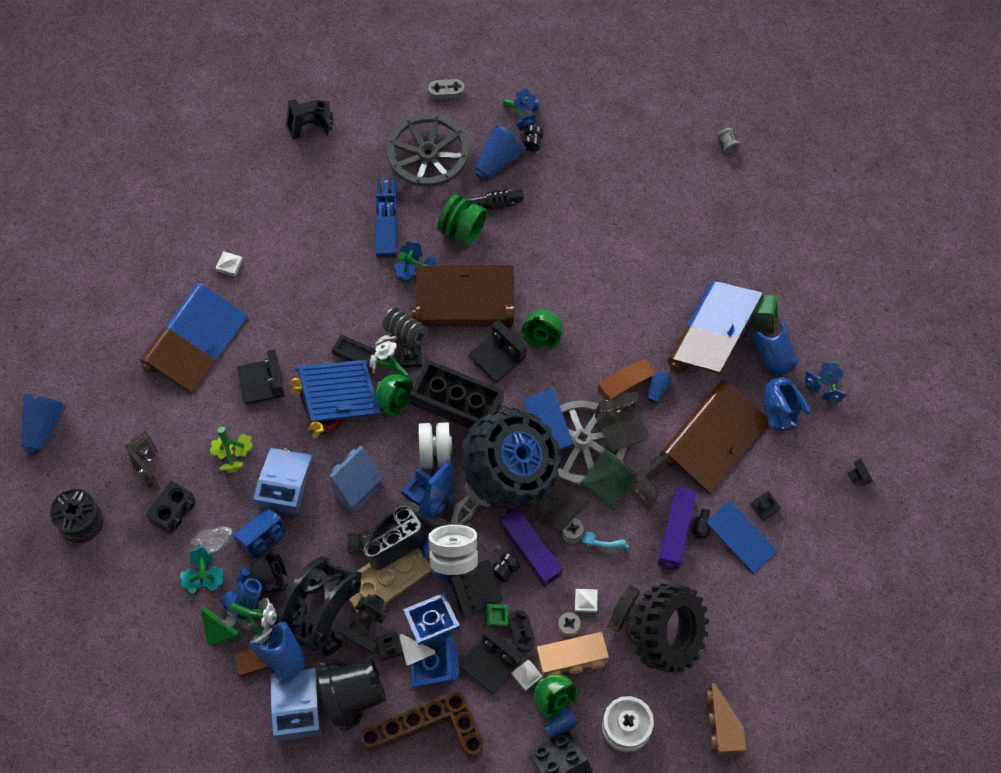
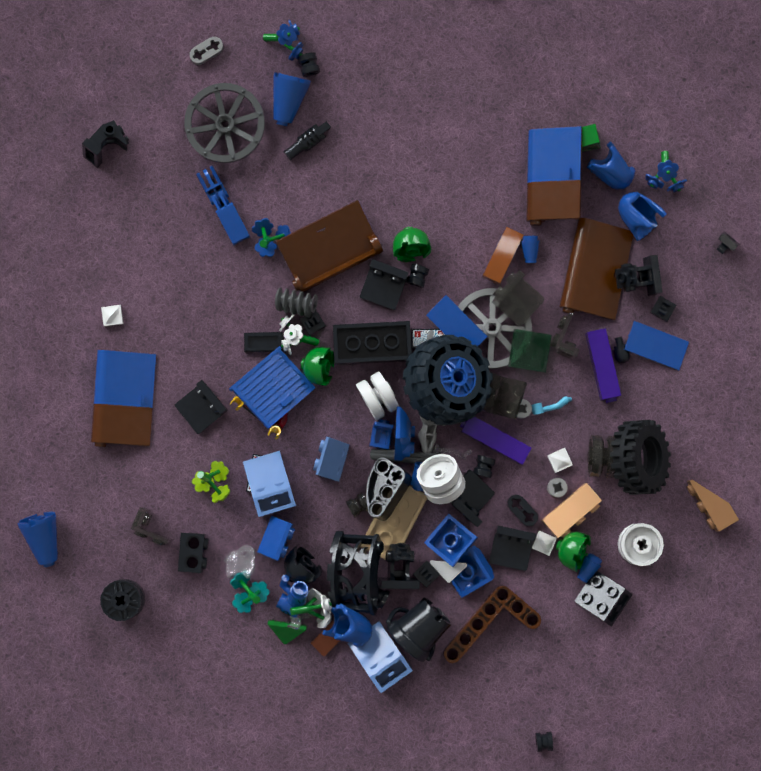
camera: 30 degrees left, 20 degrees up
green wheel [437,194,487,247] -> none
green tile [485,604,509,628] -> none
none -> black wheel [406,264,430,288]
none -> black tile [615,255,663,296]

